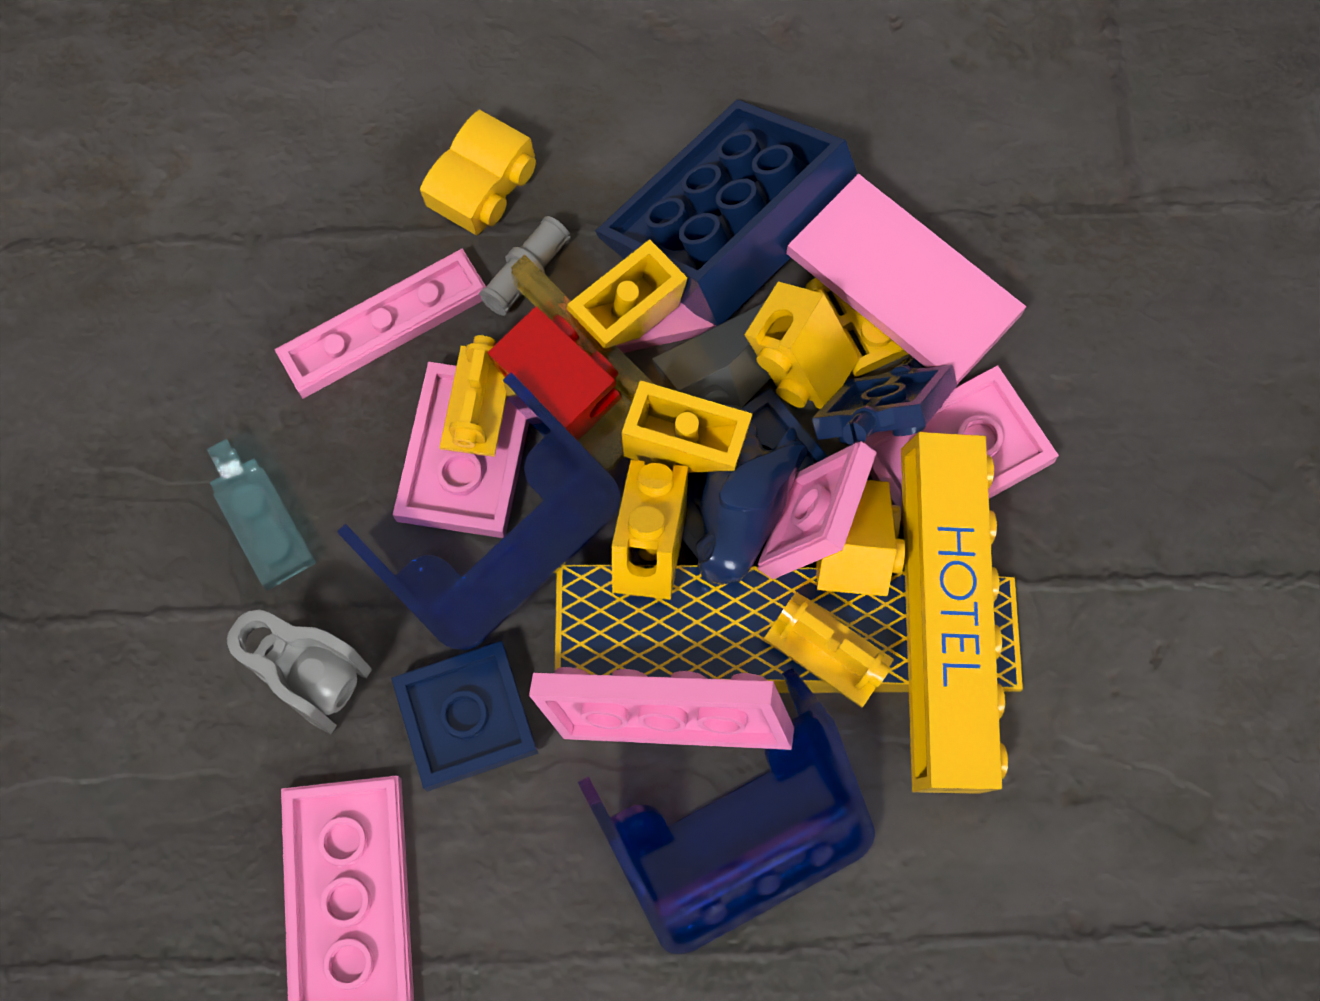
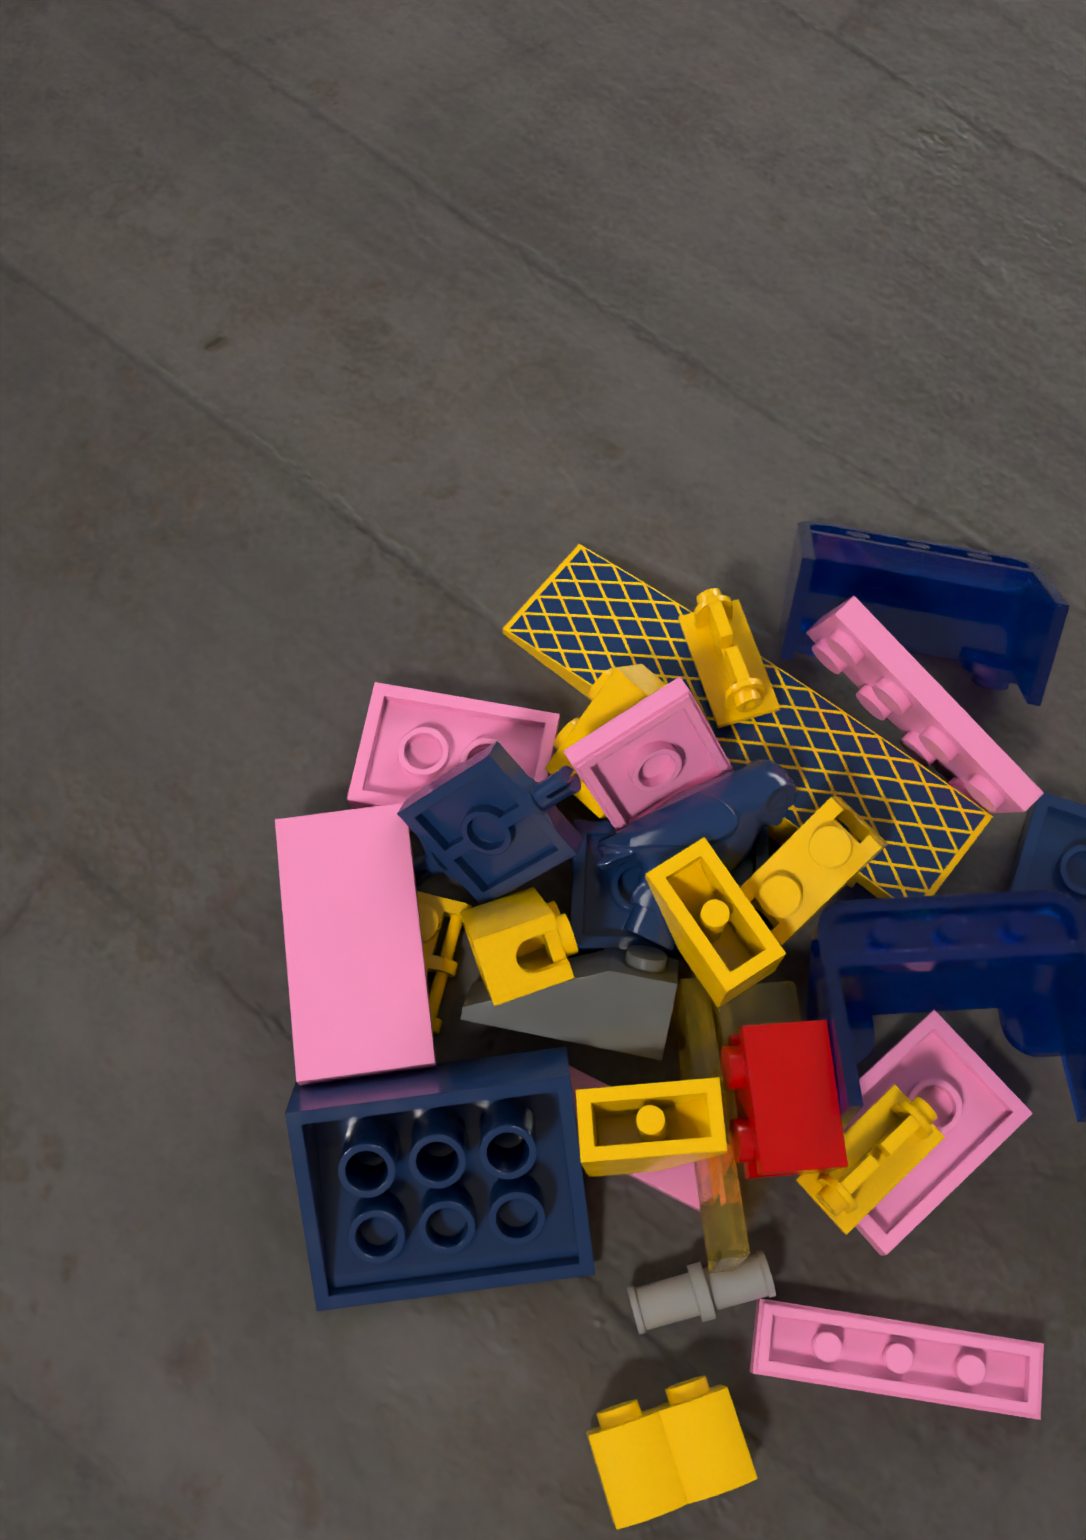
camera: 145 degrees left, 0 degrees up
yellow brick [901,432,1008,794] -> none

